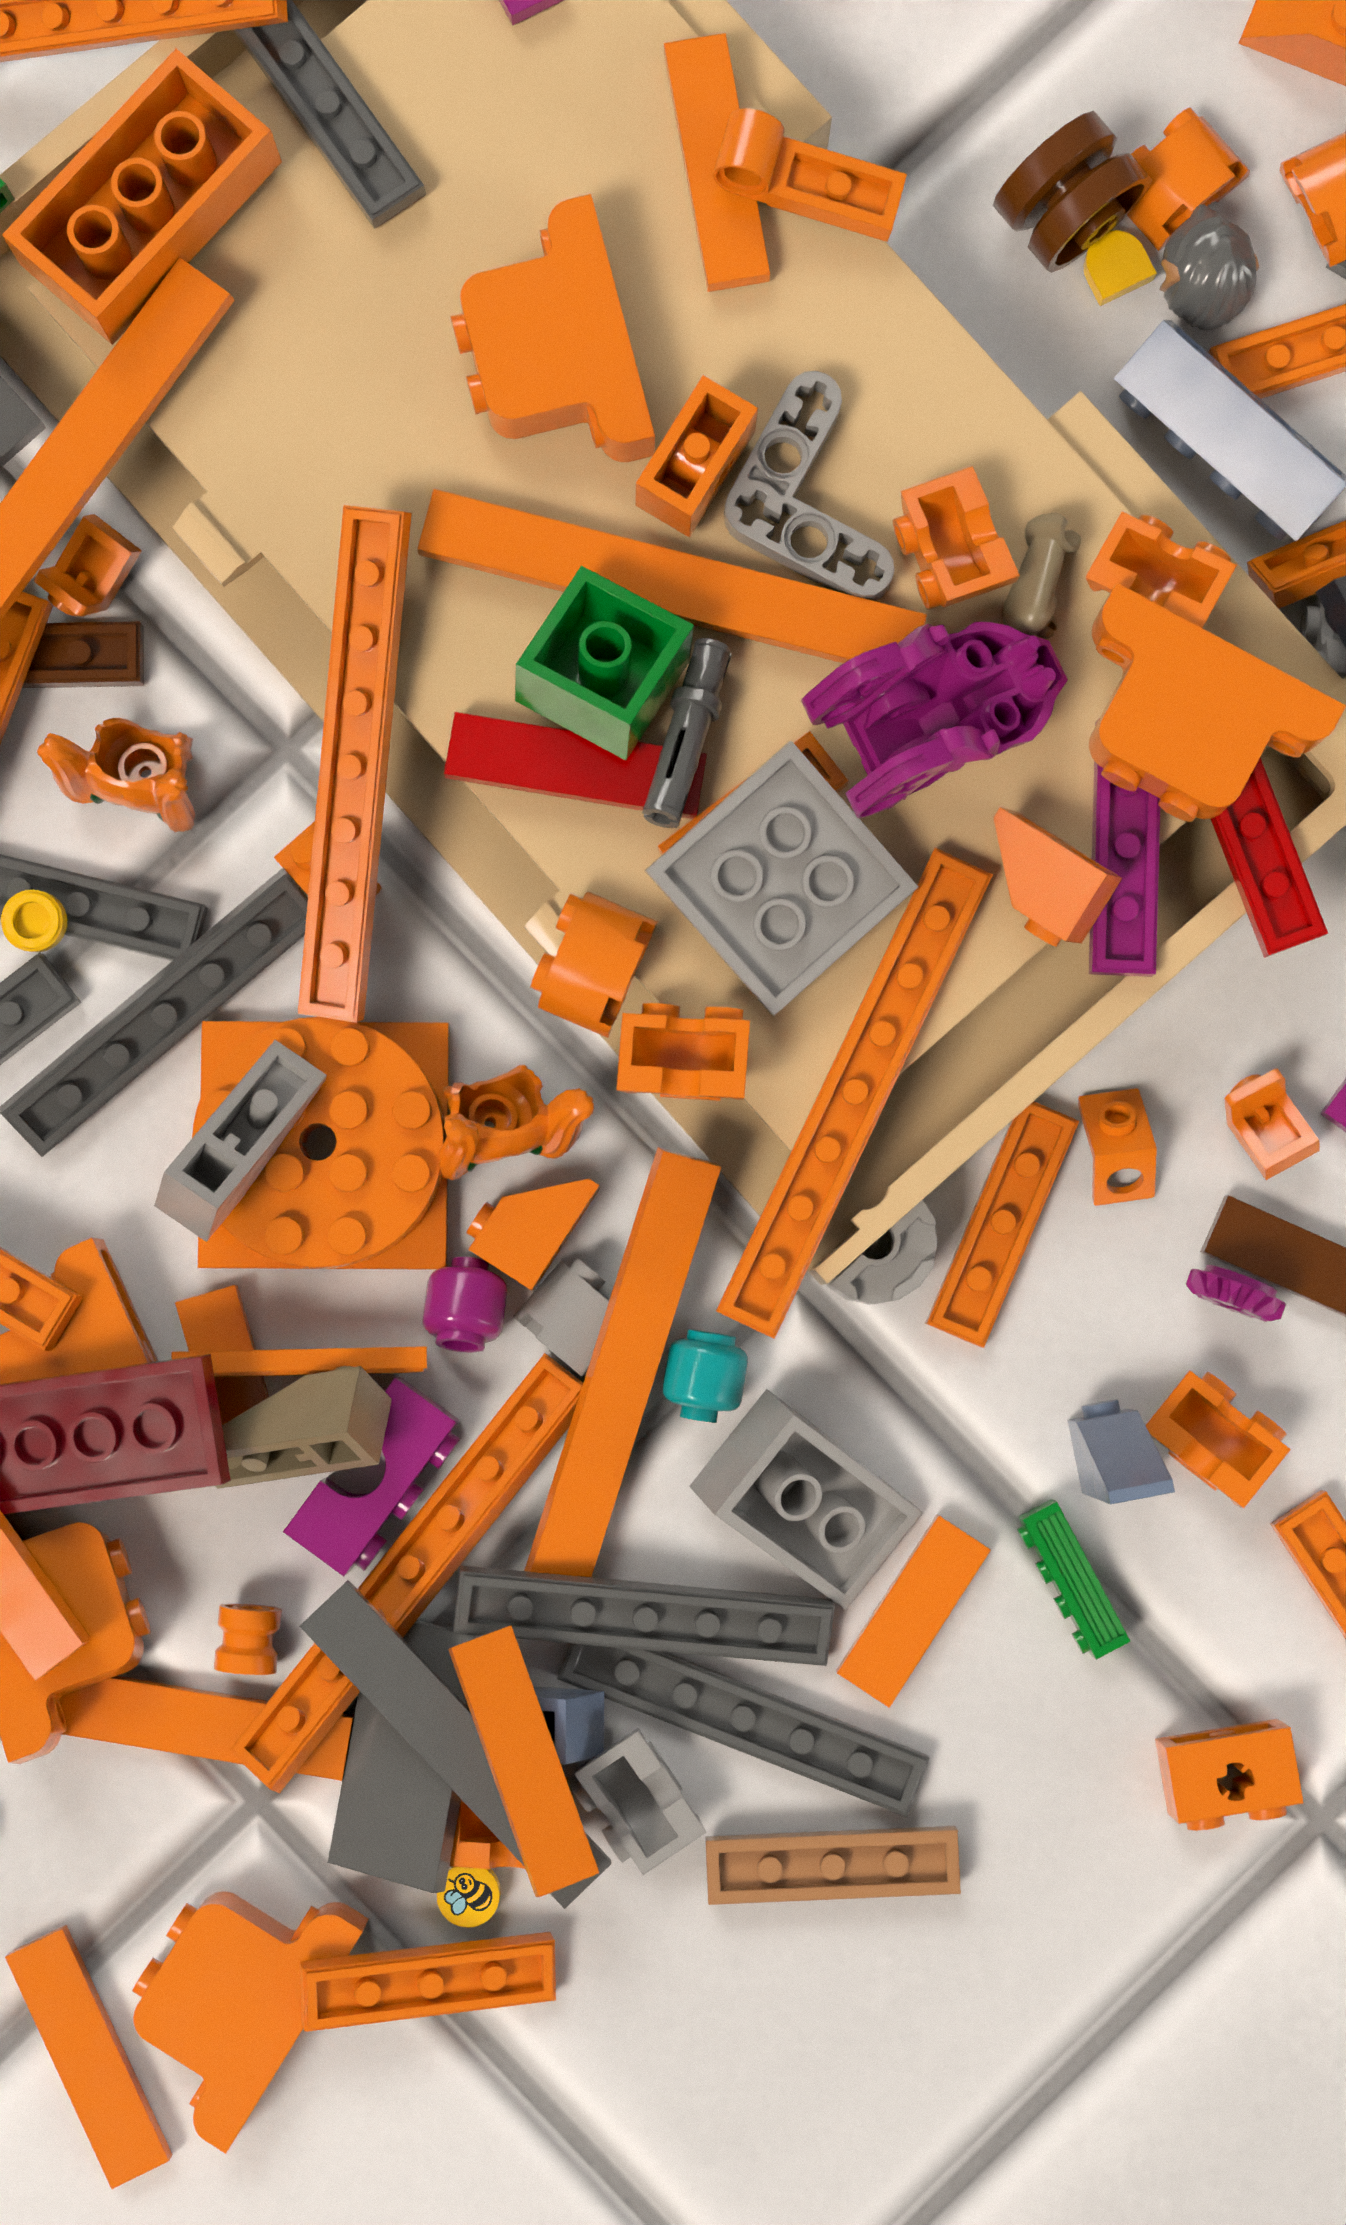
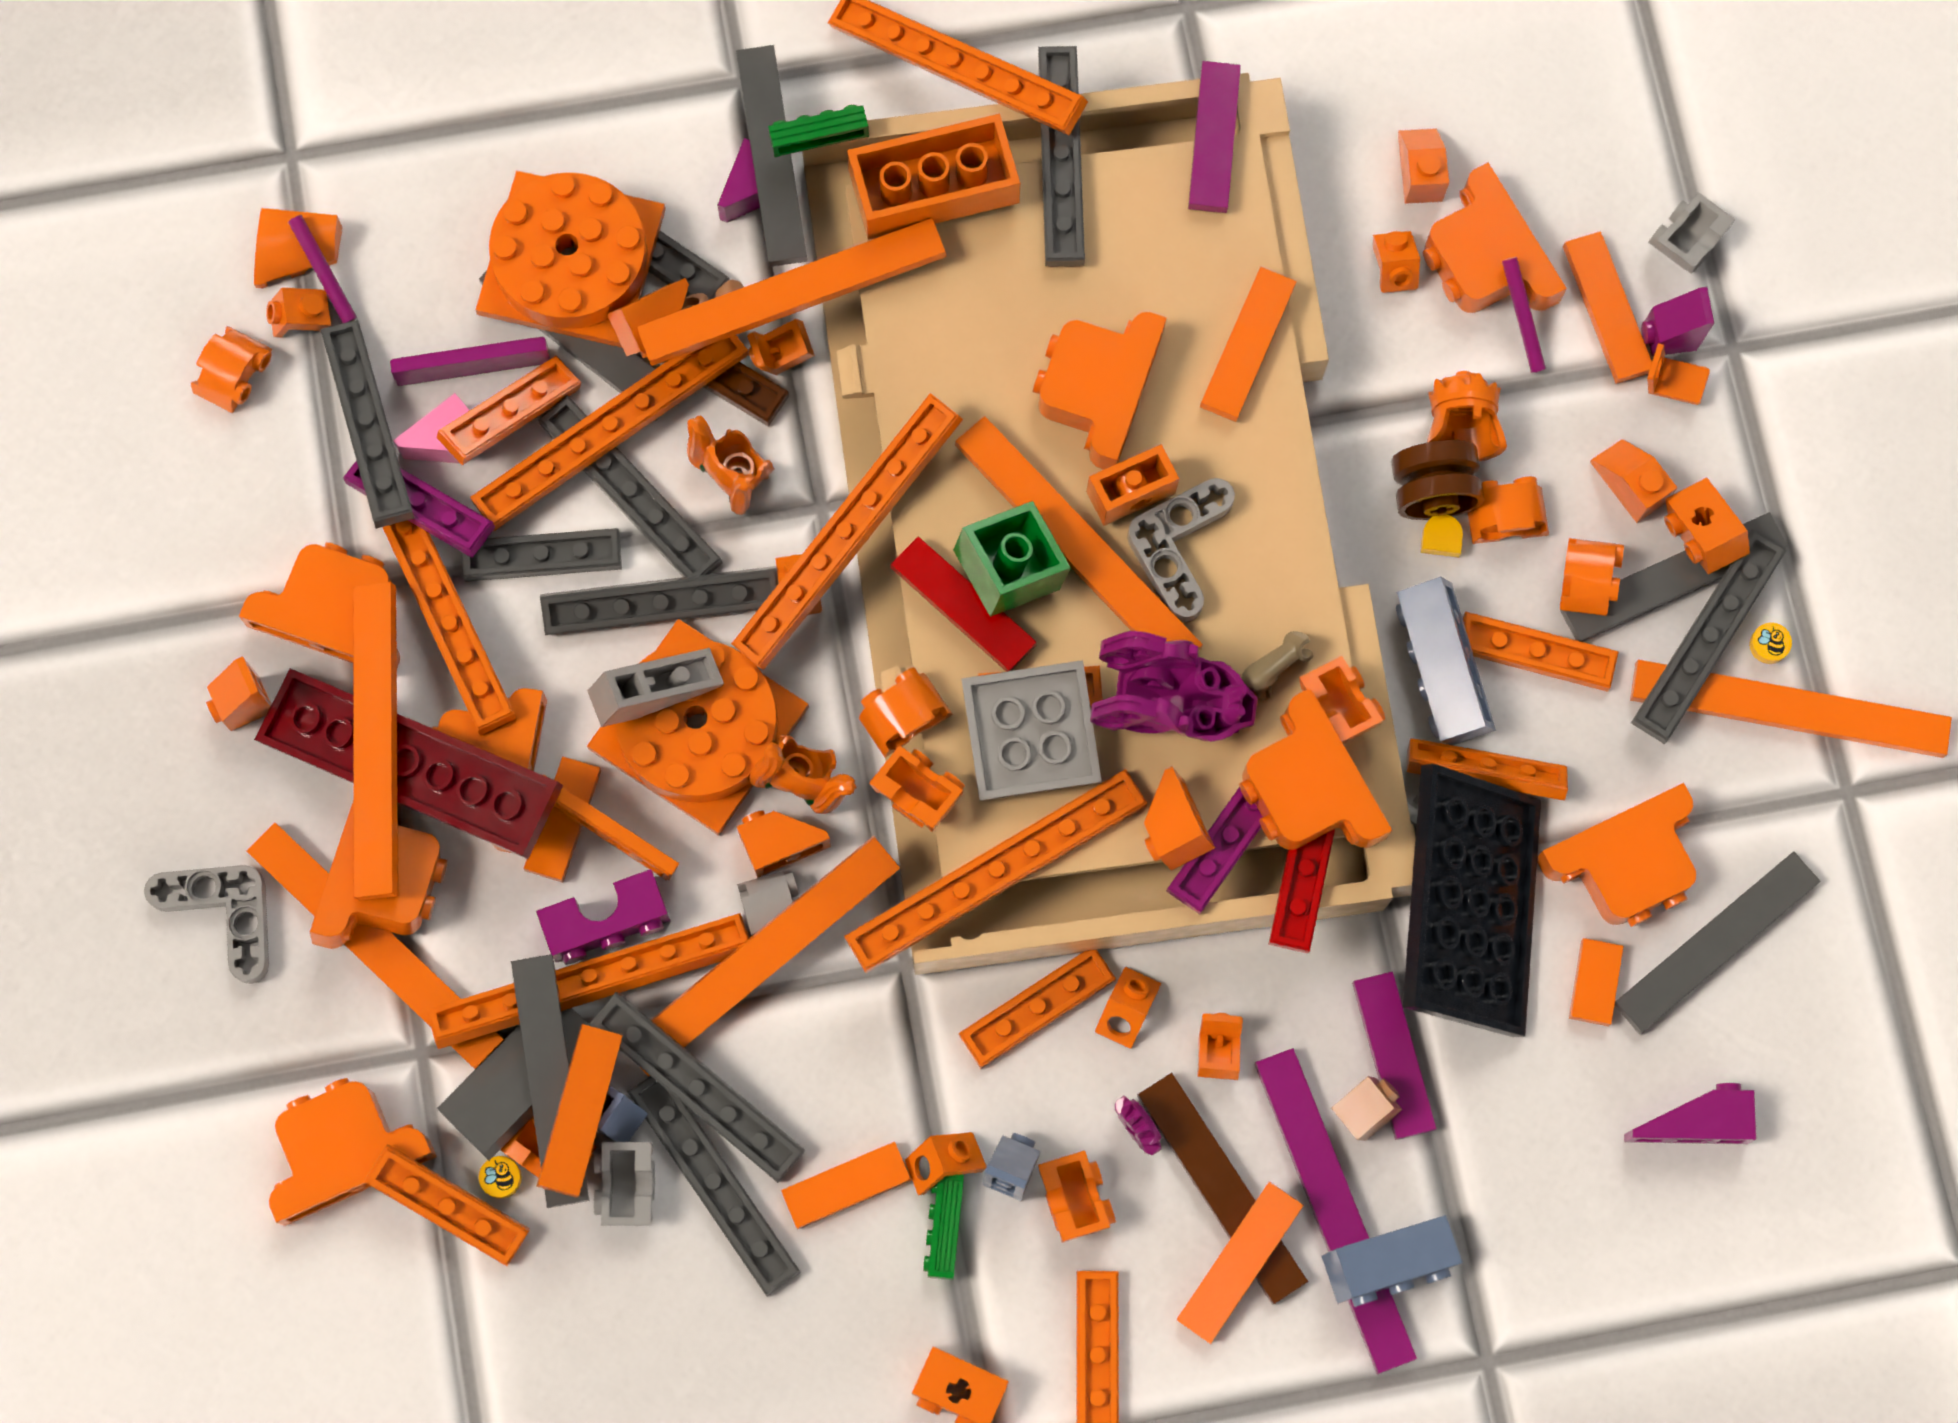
camera: 35 degrees right, 10 degrees down
yellow tile [1,890,67,952] -> none
orange tile [5,1925,173,2189] -> none
orange wheel [214,1604,282,1675] -> none
dark tan slope [215,1366,392,1489] -> none
magenta head [422,1257,507,1353] -> none
dark grey pin [642,638,732,828] -> none
teal head [663,1329,748,1423] -> none
light grey slope [689,1389,923,1610] -> none
medium nougat plate [705,1826,961,1905] -> none
orange plate [713,108,907,242] -> none
light grey cylinder [826,1200,938,1305] -> none
orange cylinder [893,466,1020,610] -> none
dark grey hair [1159,204,1259,330] -> none
none -> orange bracket [905,1132,987,1195]
none -> orange hat [1427,371,1507,462]

